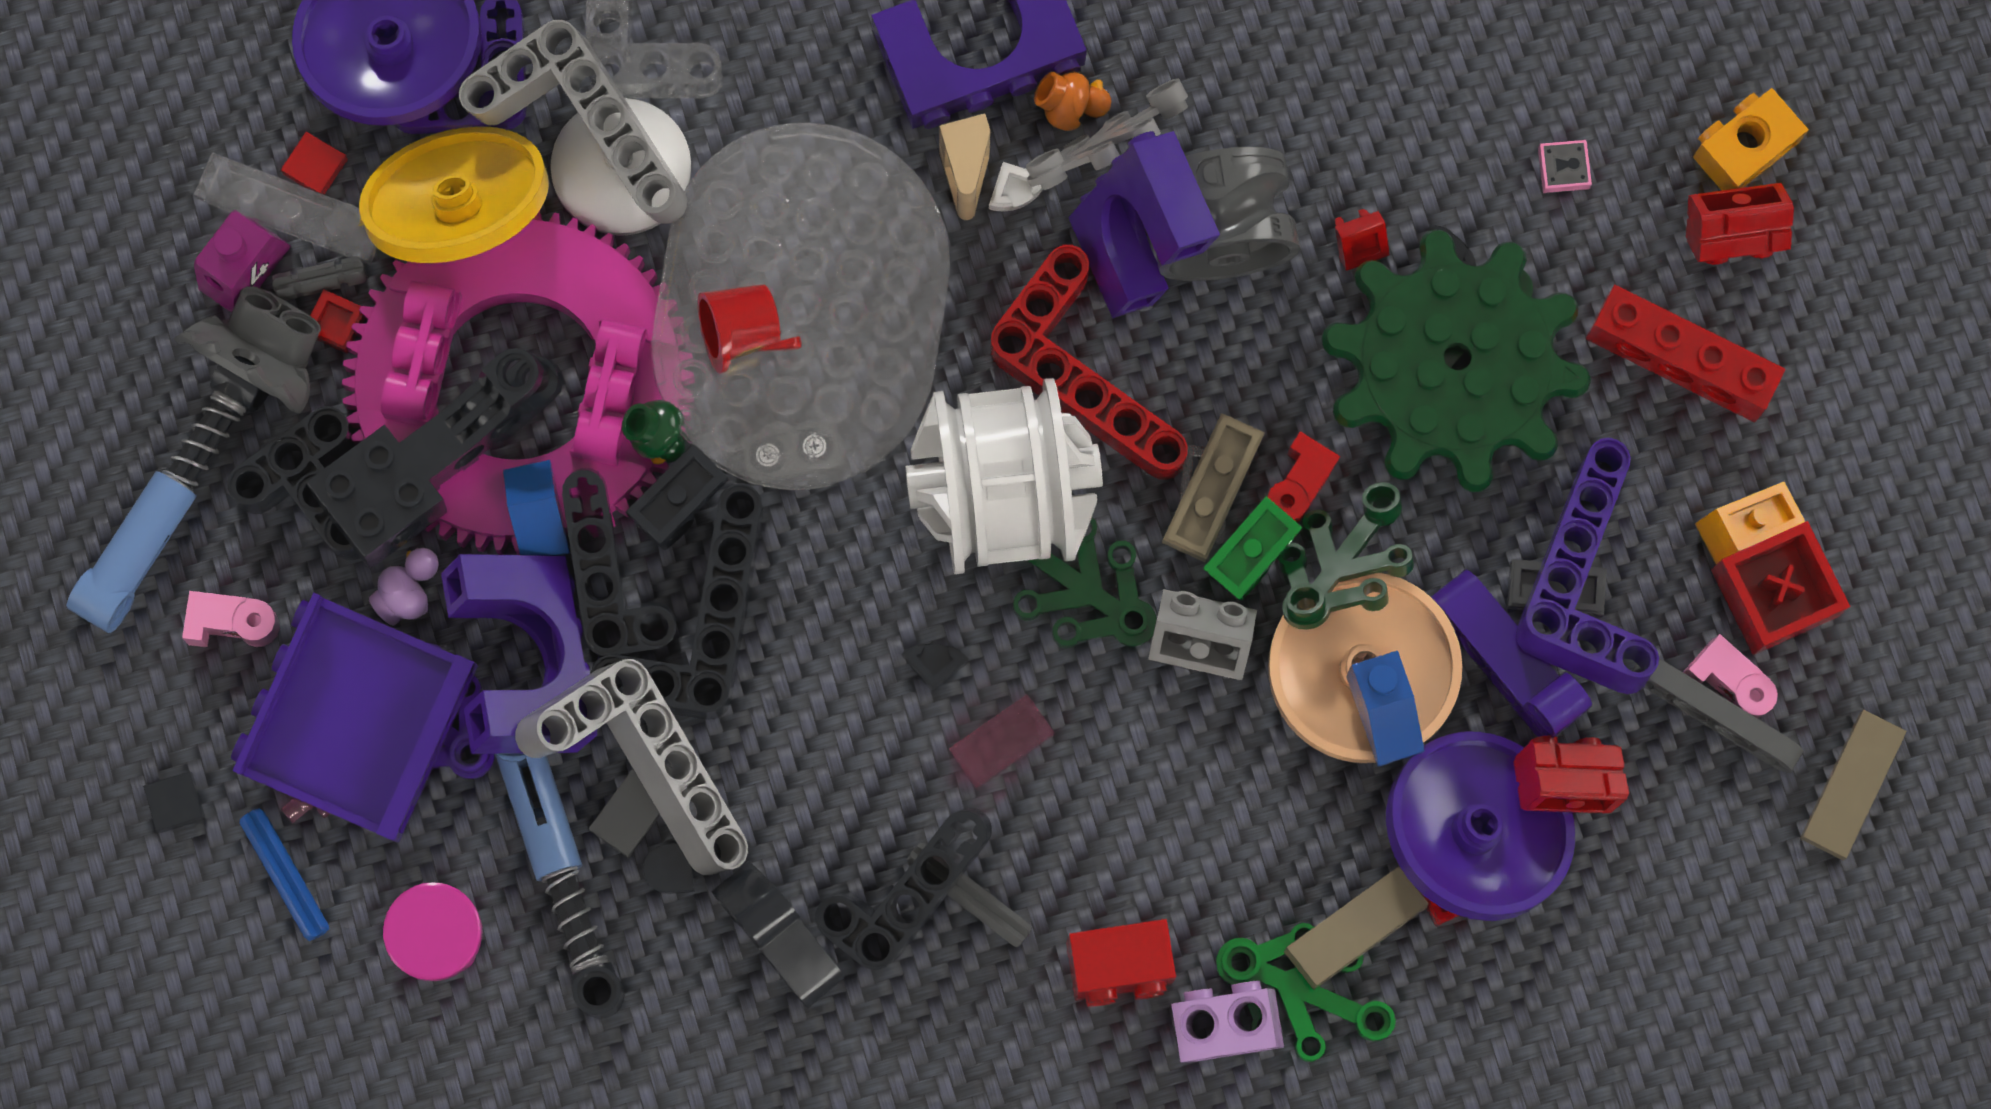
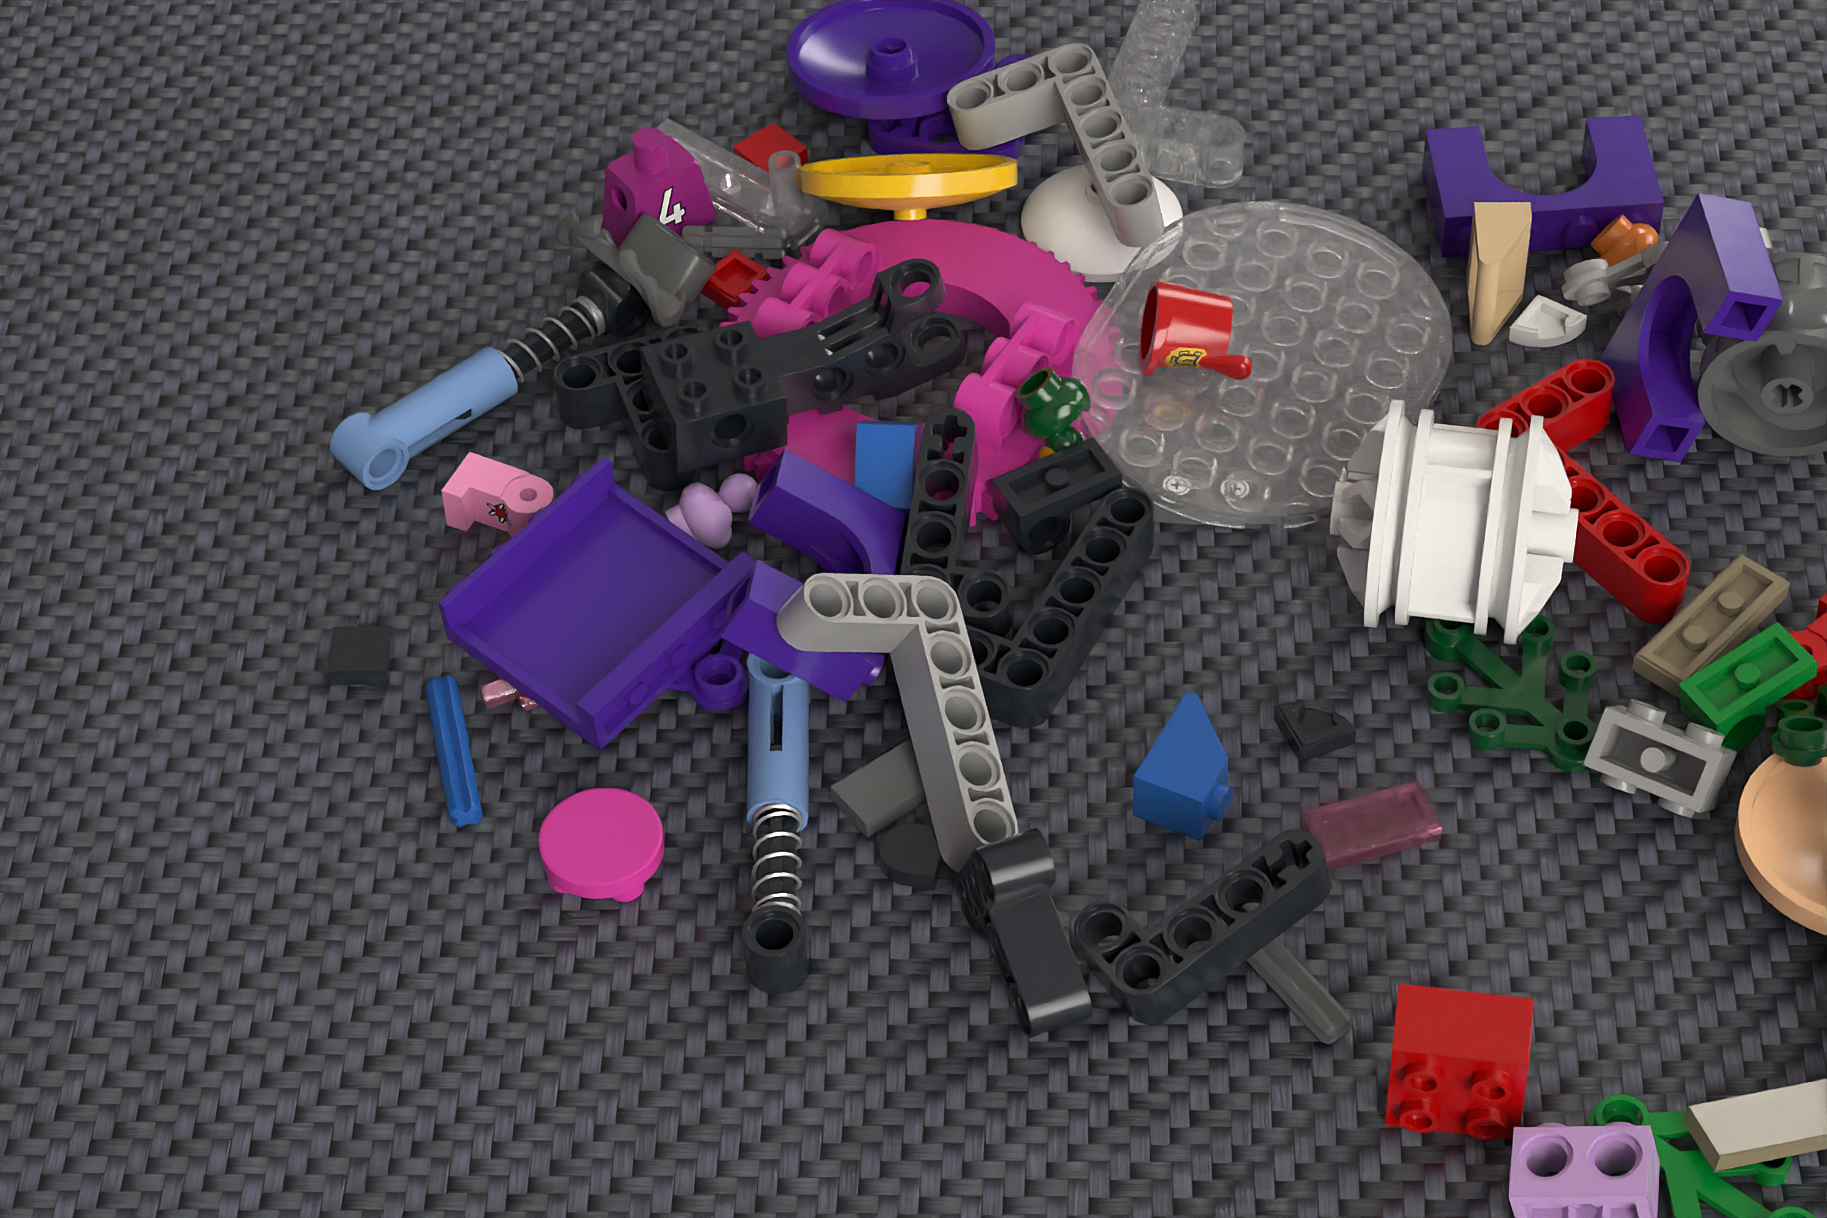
camera: 25 degrees right, 30 degrees down
none -> blue slope [1133,691,1233,841]

